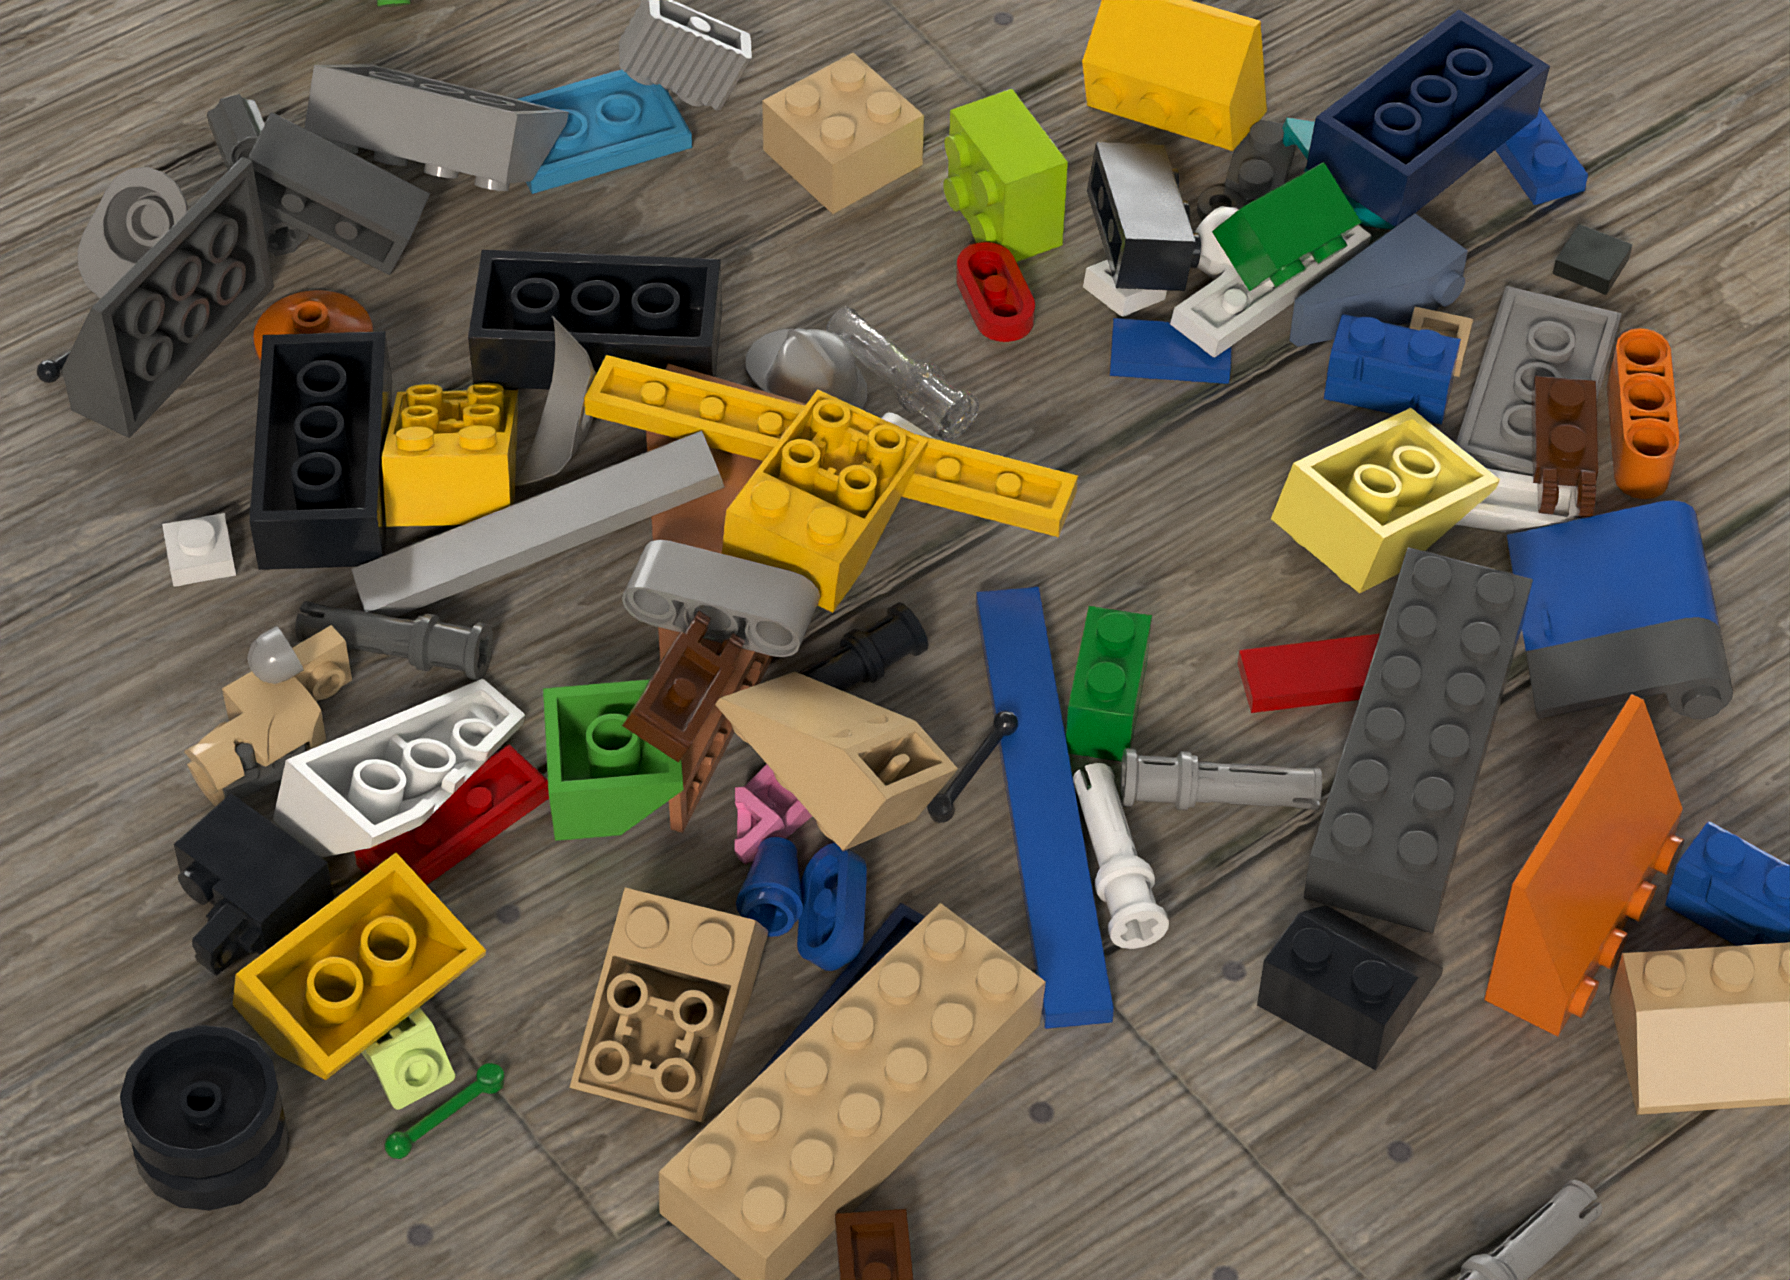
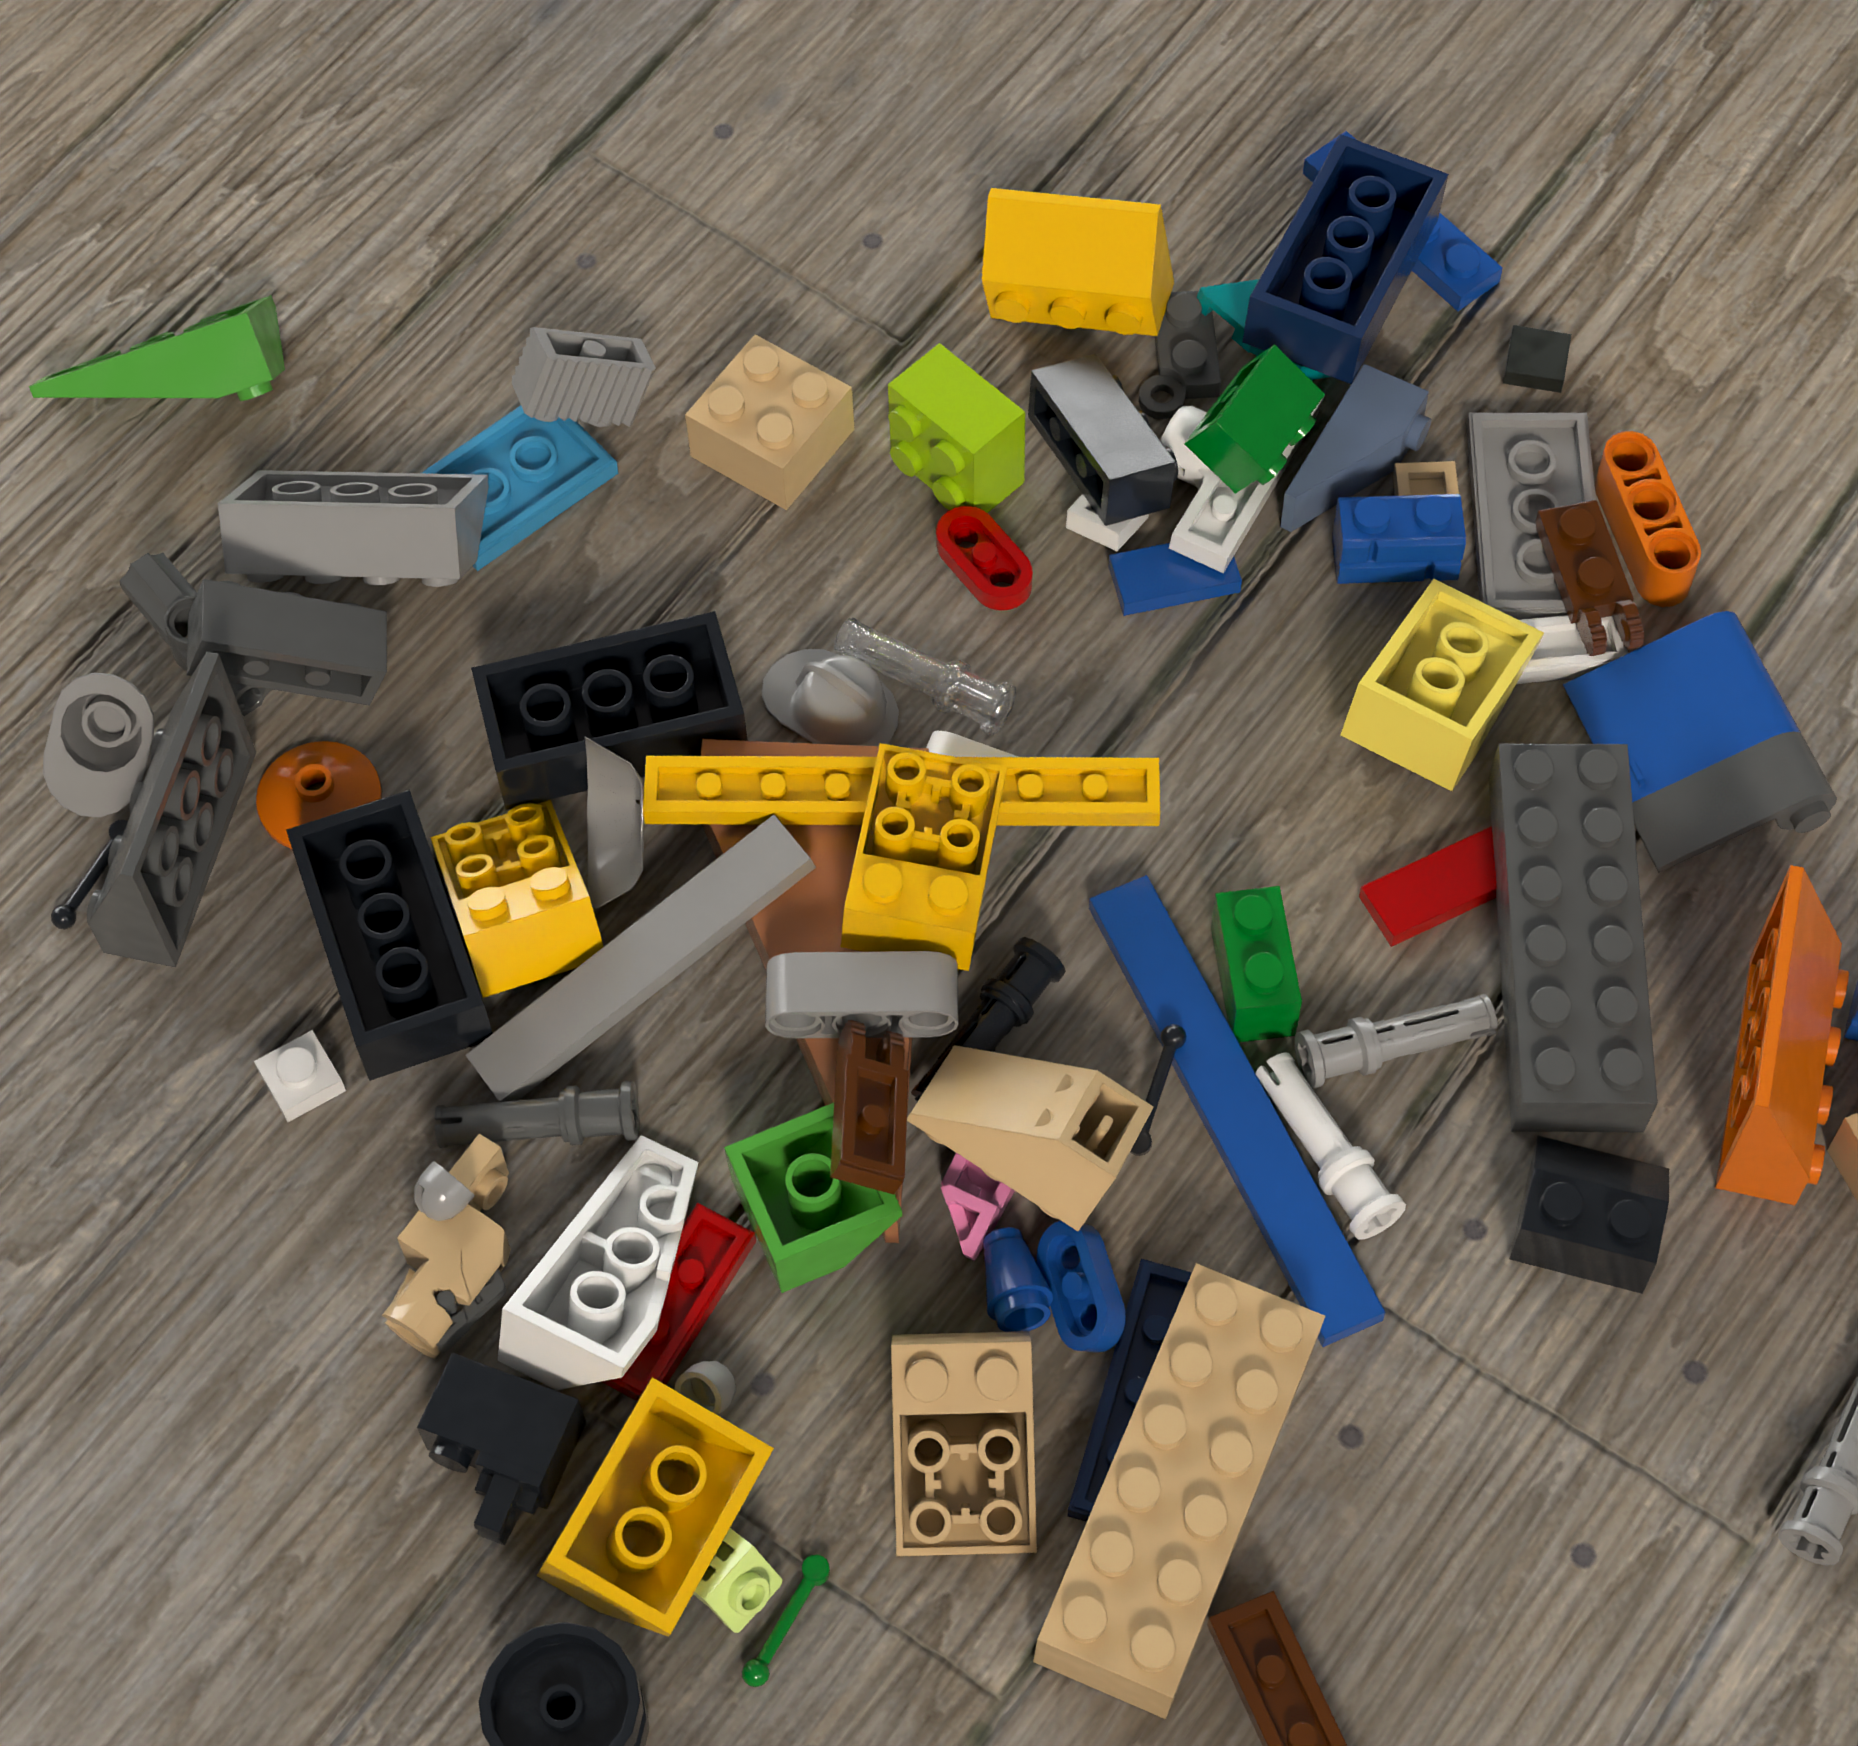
camera: 15 degrees left, 10 degrees up
none -> light grey hinge [675,1361,736,1416]

